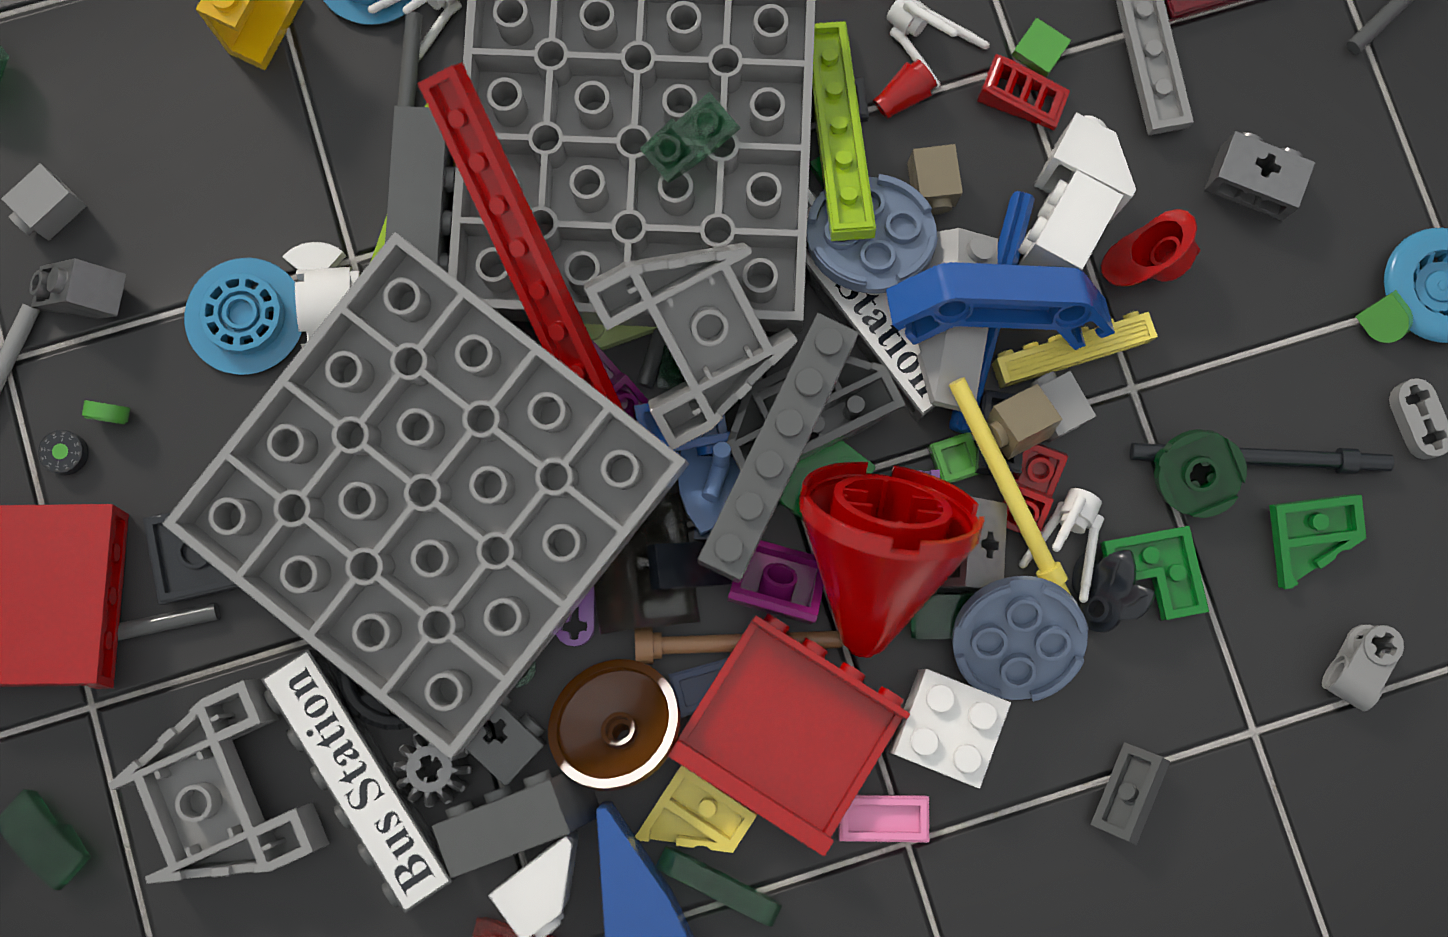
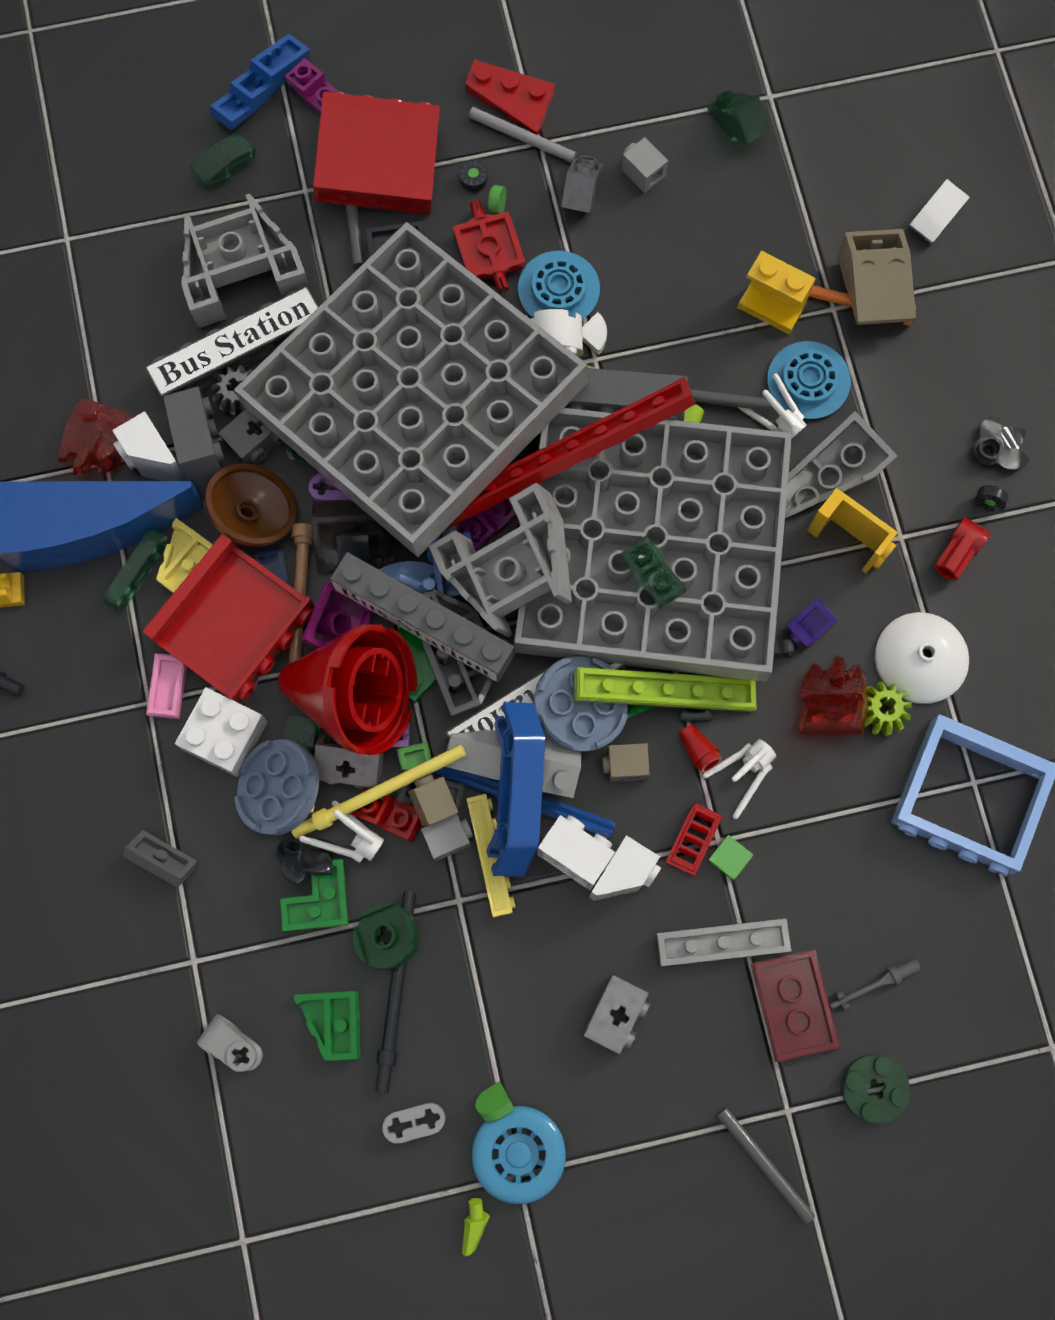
camera: 100 degrees right, 5 degrees down
red piece [1101,209,1200,287] -> none
none -> red plate [452,200,526,294]

